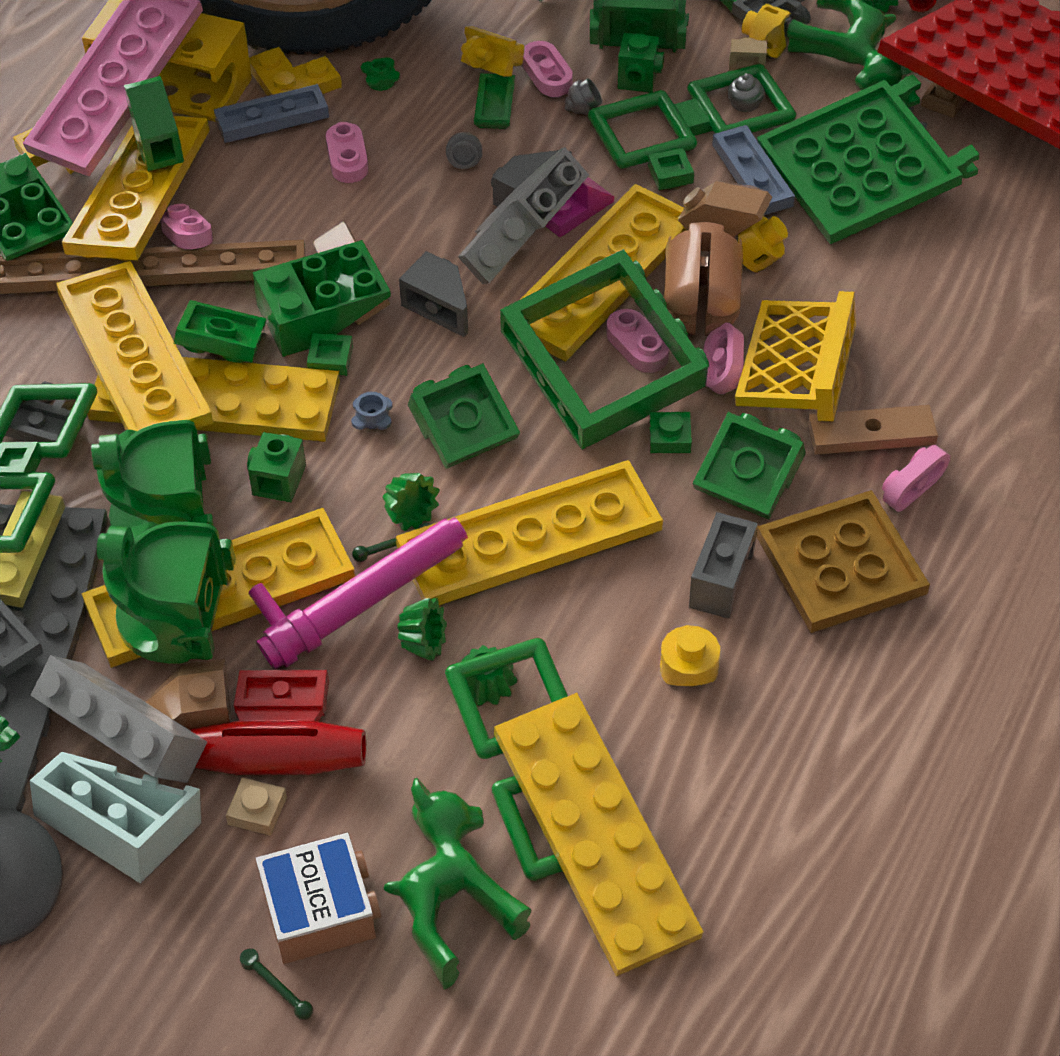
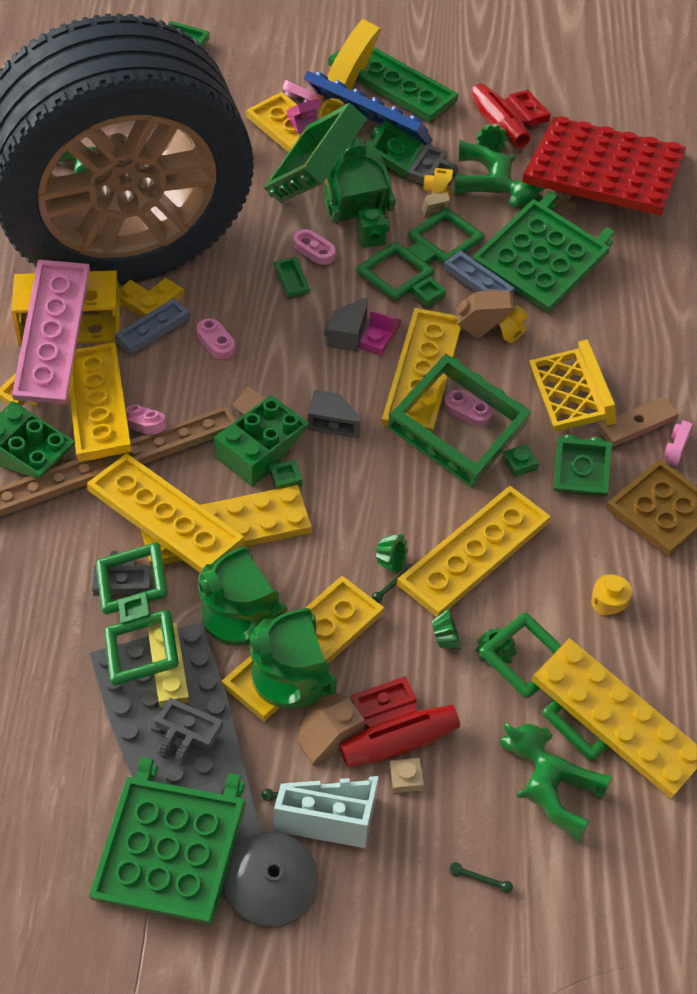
camera: 25 degrees left, 0 degrees up
light grey brick [31,655,207,783] -> none
green slope [124,76,184,171] -> none
green plate [173,300,266,363] -> none
green brick [247,432,306,503] -> none
dark pink cylinder [248,517,468,670] -> none
piece [256,832,381,965] -> none
sand blue plate [351,392,393,430] -> none
green plate [361,57,400,91] -> none
green plate [408,363,520,469] -> none
flat silver plate [446,132,482,169] -> none
light grey slope [458,147,589,284] -> none
yellow hips [461,26,525,77] -> none
flat silver plate [564,79,602,115] -> none
nougat cylinder [664,222,743,336] -> none
dark grey panel [689,512,758,618] -> none
bright pink plate [704,323,744,395] -> none
flat silver plate [728,74,764,112] -> none

